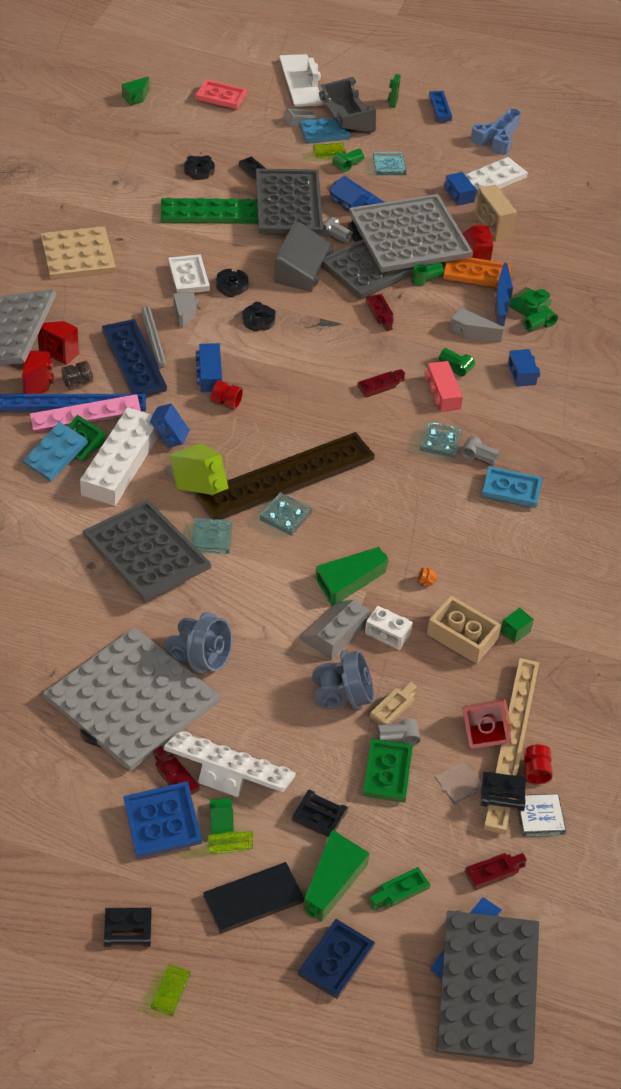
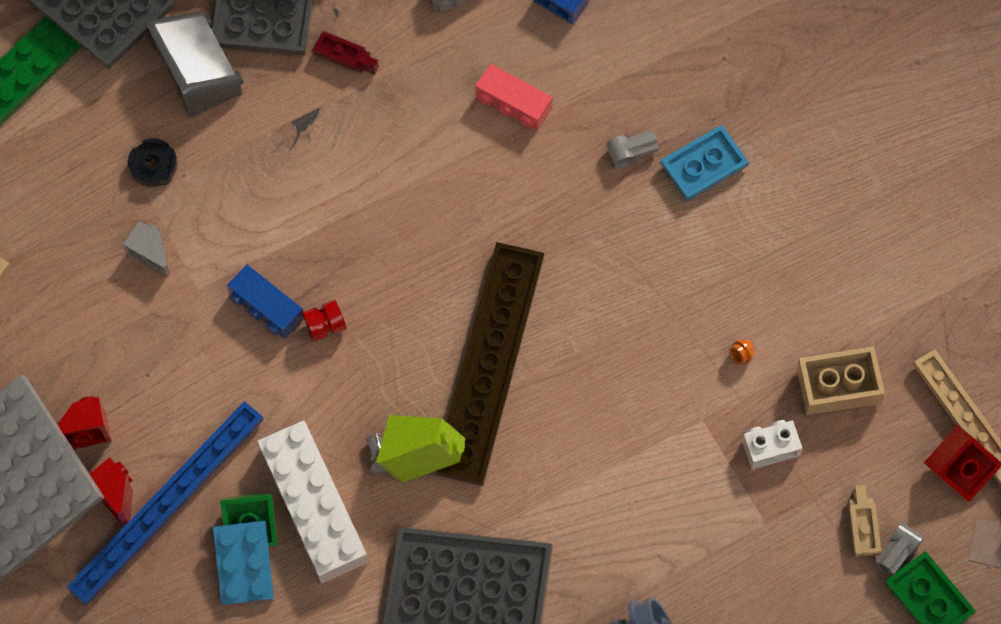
camera: 40 degrees left, 20 degrees up
bright pink plate [30,394,141,433] -> none
clear smoke wheel [61,361,93,389] -> none
dark blue plate [102,319,167,396] -> none
light grey axle [141,306,166,368] -> none
blue brick [150,403,190,448] -> none
white plate [168,254,210,293] -> none
clear light blue plate [192,518,232,554] -> none
black plate [242,302,276,331] -> none
clear light blue plate [260,492,312,536] -> none
light grey slope [300,600,370,660] -> none
sand blue piece [312,650,374,711] -> none
green slope [315,547,389,606] -> none
dark red hinge [357,369,405,398] -> none
clear light blue plate [420,421,463,458] -> none
green piece [438,348,475,376] -> none
green brick [501,608,534,643] -> none

